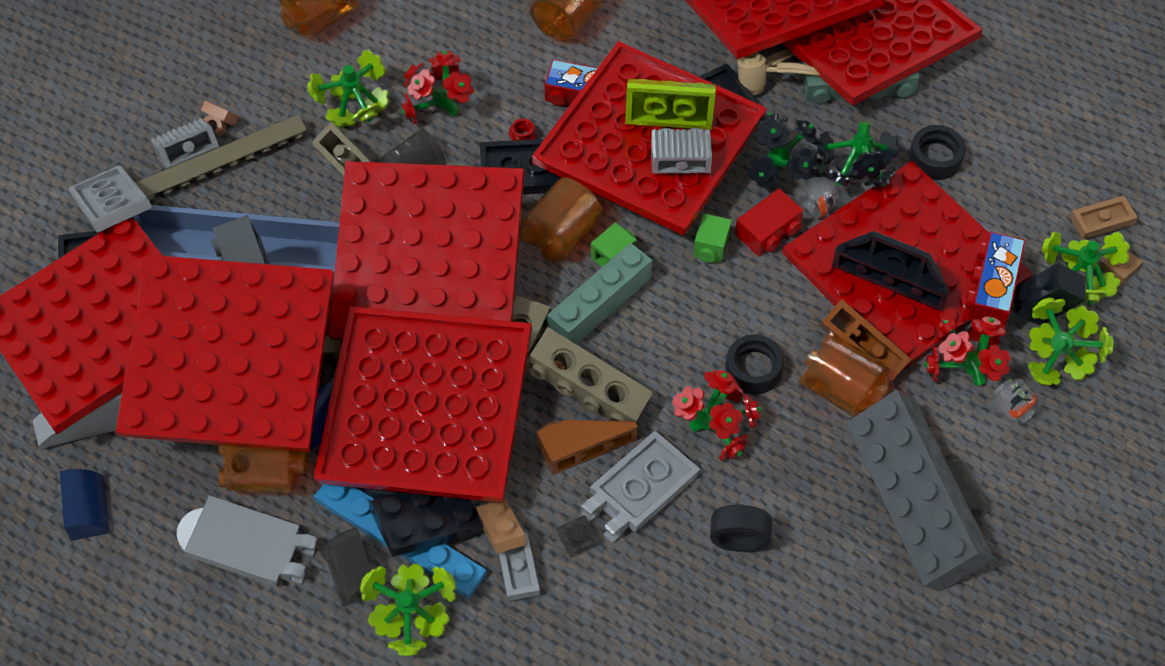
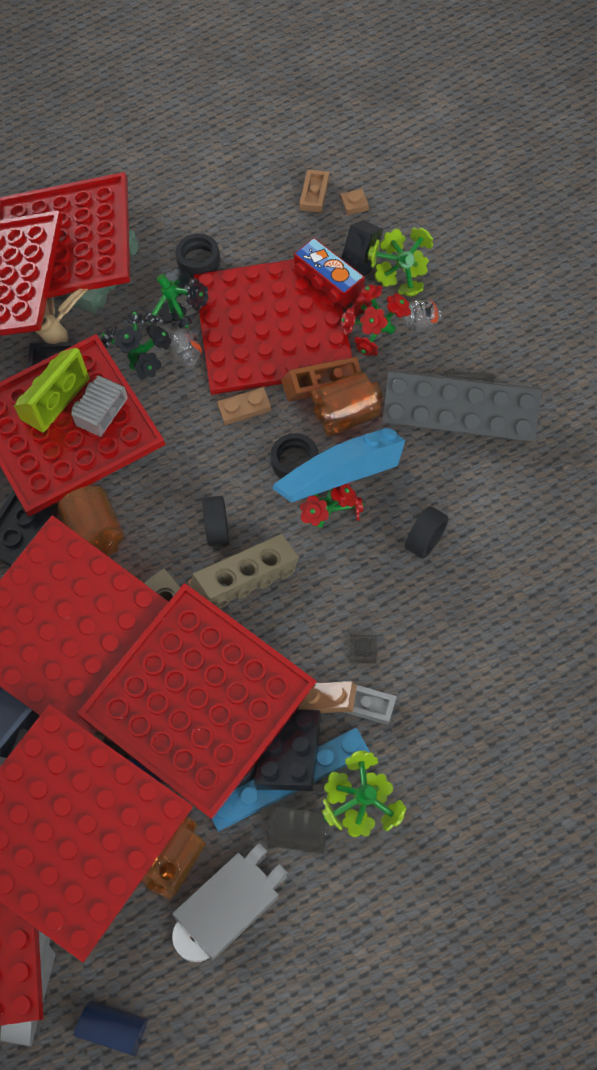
camera: 55 degrees left, 5 degrees up
dark orange slope [536,420,638,475] -> none
sand green brick [547,243,652,344] -> none
light grey tile [580,431,701,544] -> none
bright green brick [591,222,637,267] -> none
bright green brick [693,213,732,263] -> none
red brick [735,189,803,257] -> none
black wedge [832,231,949,312] -> none
lime plant [1042,232,1130,305] -> none
none -> black tyre [202,495,229,547]
none -> medium nougat plate [217,387,271,425]
none -> dark azure wedge [273,428,405,502]

